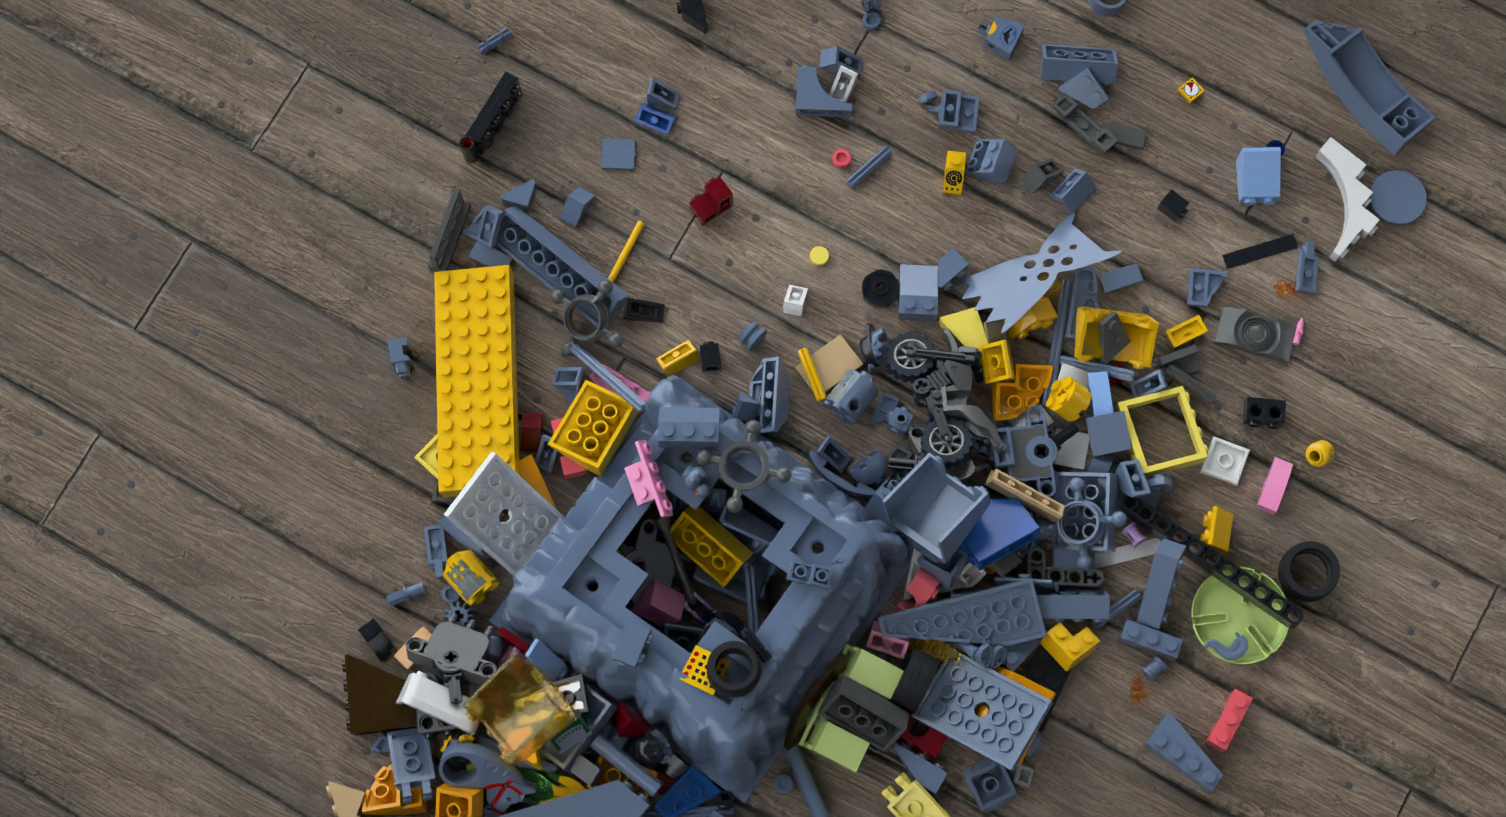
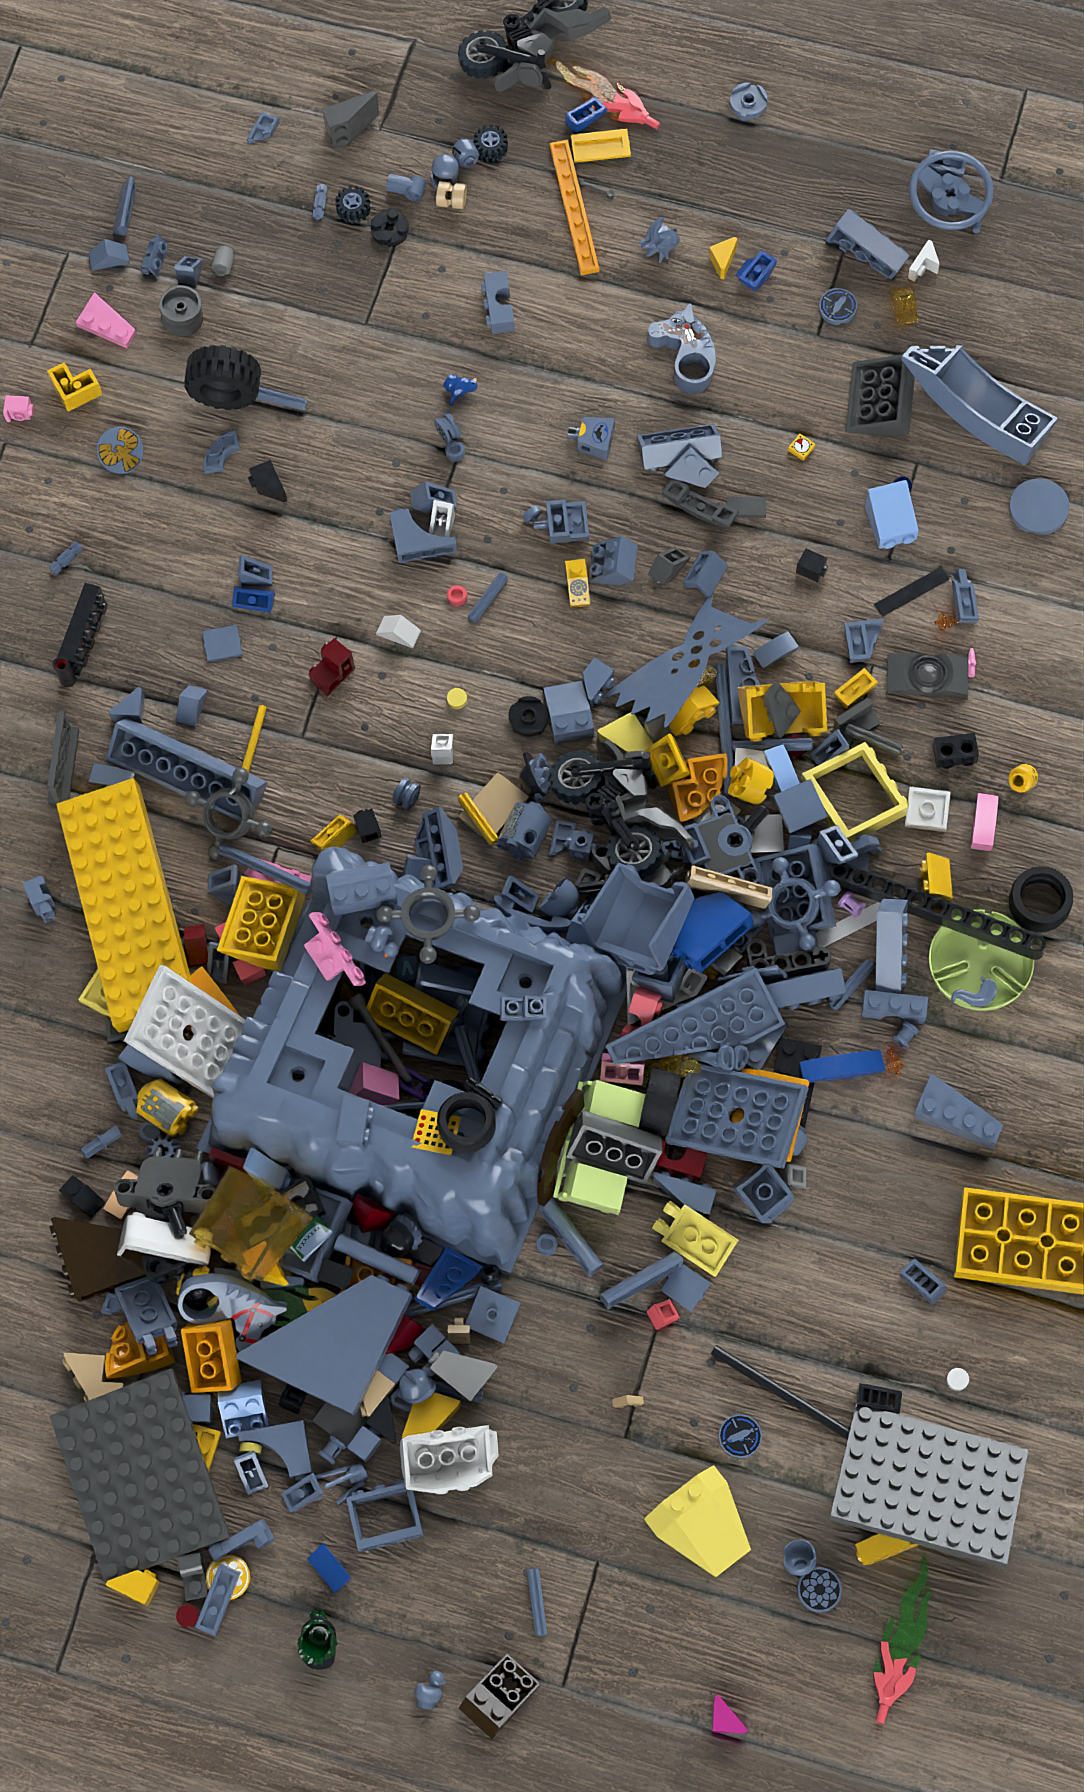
camera: 10 degrees left, 5 degrees down
sand blue wing [463,205,504,248] -> none
black slope [623,298,665,323] -> none
yellow brick [1040,623,1100,672] -> none
coral arch [1205,689,1253,753] -> none
white arch [1316,137,1380,261] -> none
none -> white slope [376,615,421,648]
none -> blue slope [799,1050,886,1083]
none -> dark grey slope [846,354,915,437]

